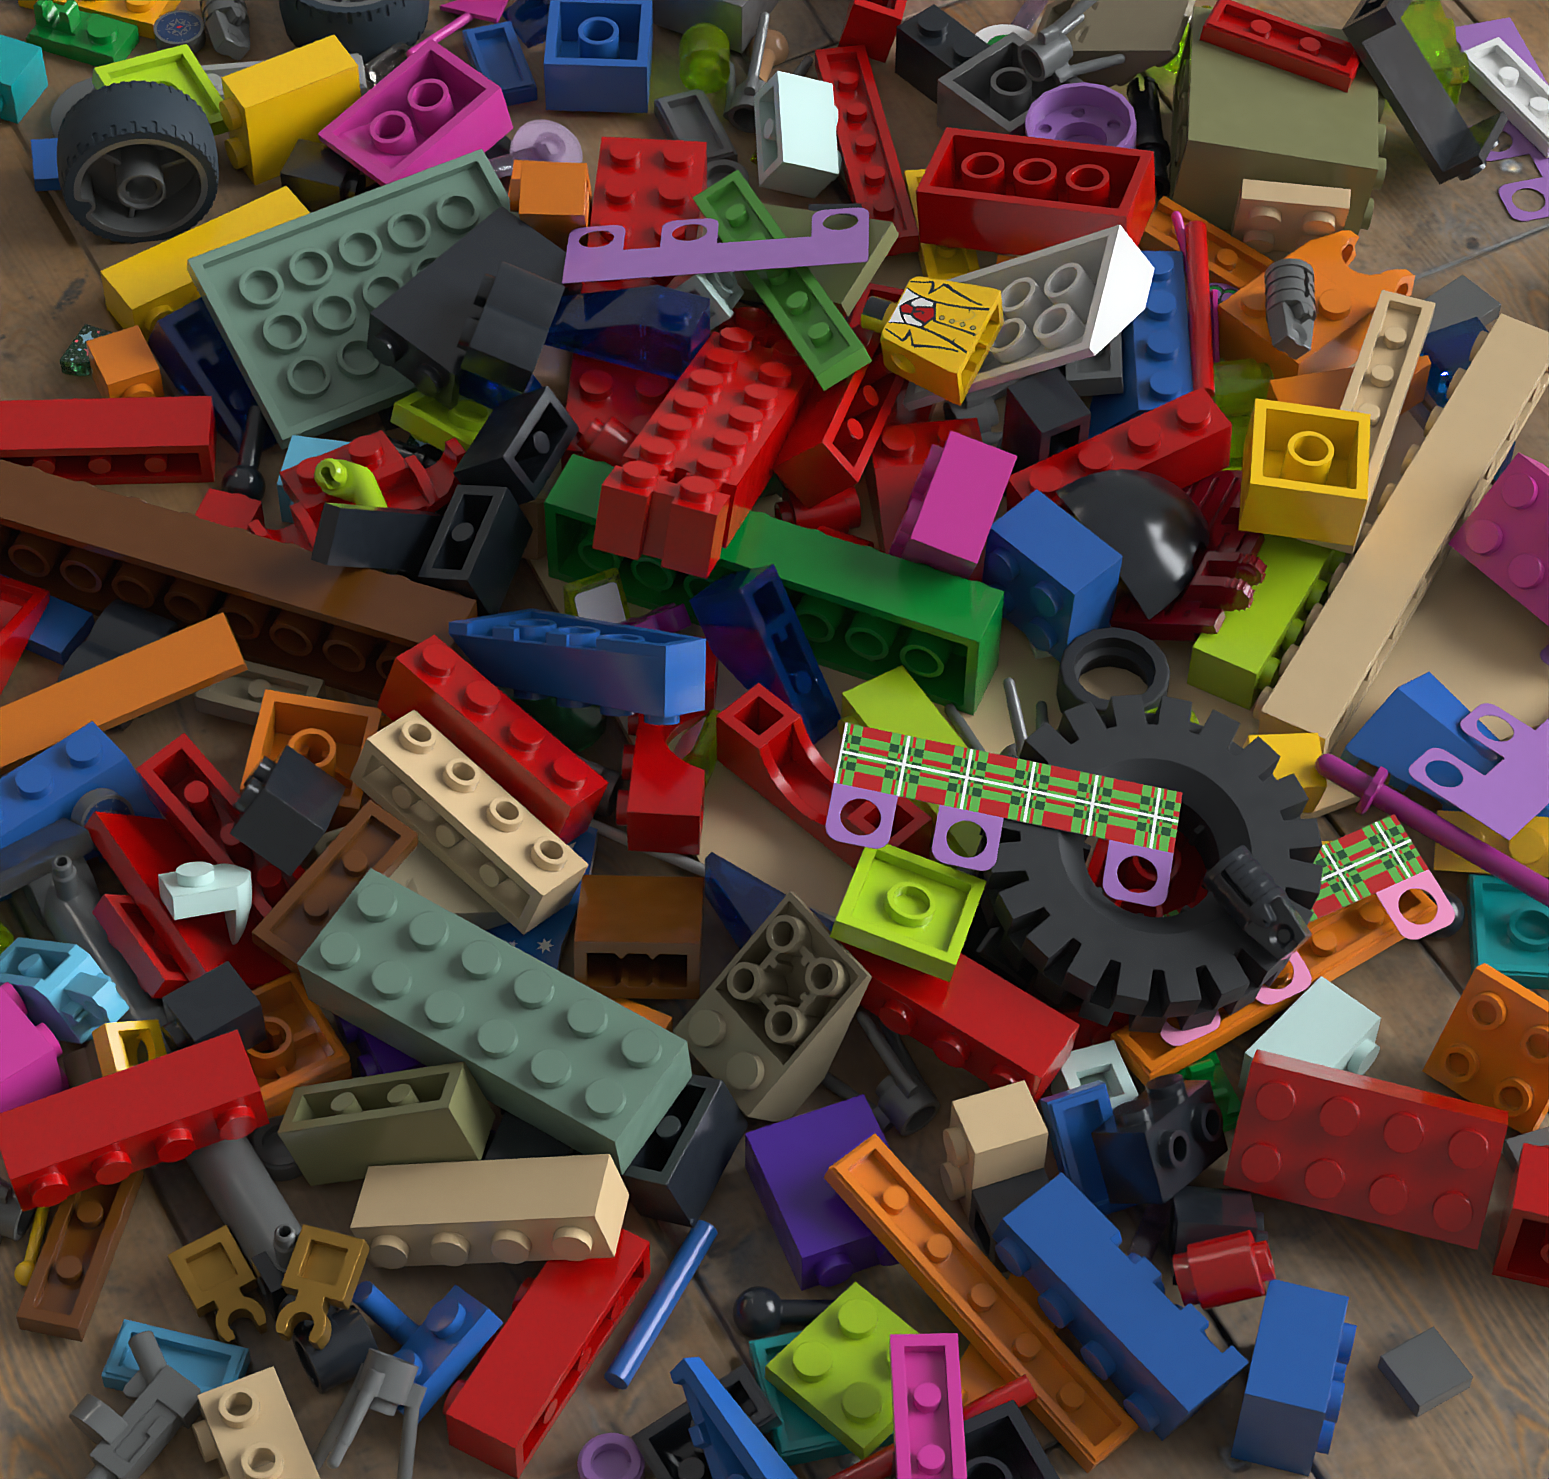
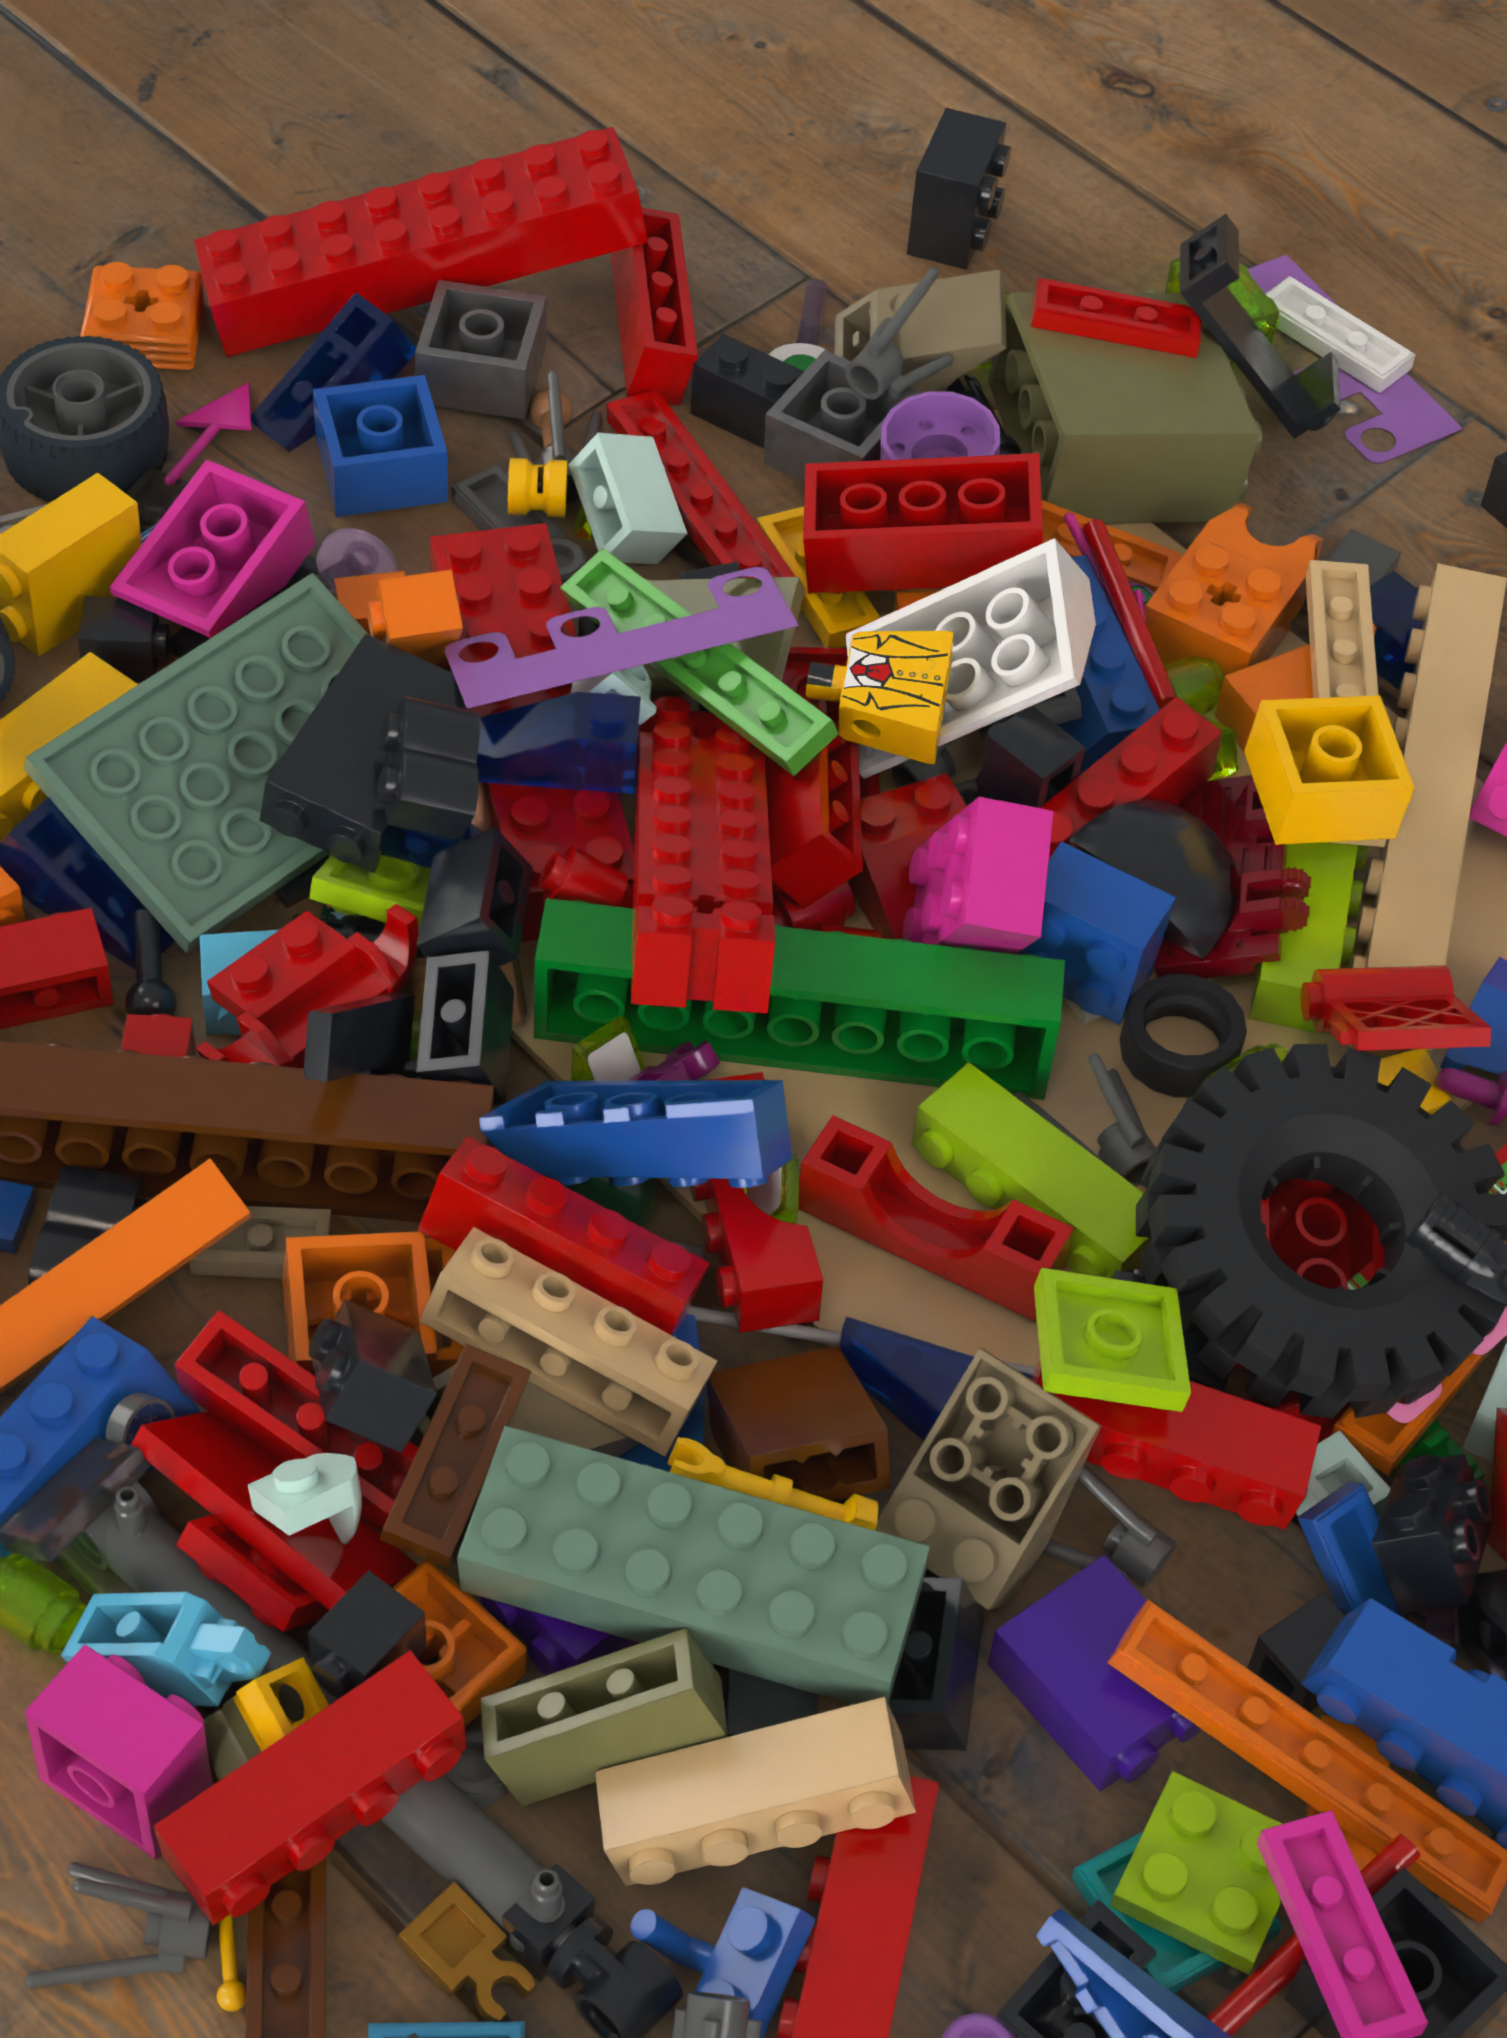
camera: 20 degrees left, 0 degrees up
pearl gold plate [276,1224,370,1350] -> none
lime arm [314,458,388,508] -> none
blue tile [462,21,537,106] -> none
blue bar [604,1220,718,1390] -> none
clear neon green brick [679,23,730,94] -> none
clear blue slope [689,564,841,745] -> none
black bar [733,1286,835,1339] -> none
piece [825,723,1182,907] -> none
tan brick [940,1080,1048,1221] -> none
tan plate [1230,179,1351,254] -> none
dark grey hinge [1264,258,1316,360] -> none
none -> yellow wheel [508,457,568,518]
none -> yellow piece [668,1437,878,1531]
none -> red piece [1301,965,1491,1051]

